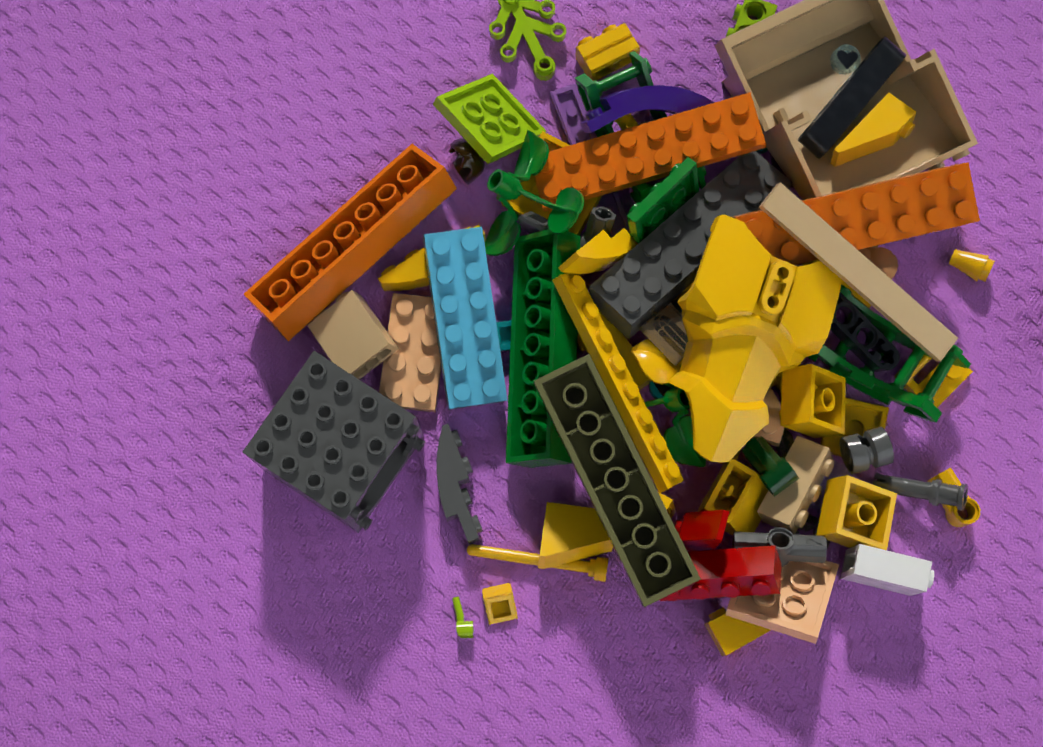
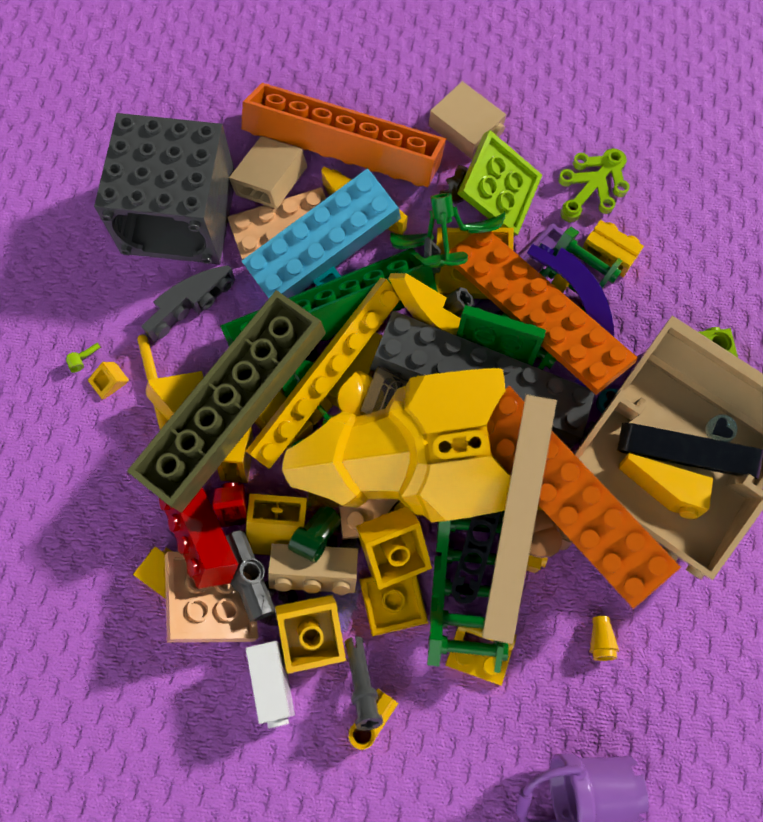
camera: 60 degrees right, 5 degrees down
dark grey wheel [839,427,894,475] -> none
none -> tan brick [429,81,506,159]

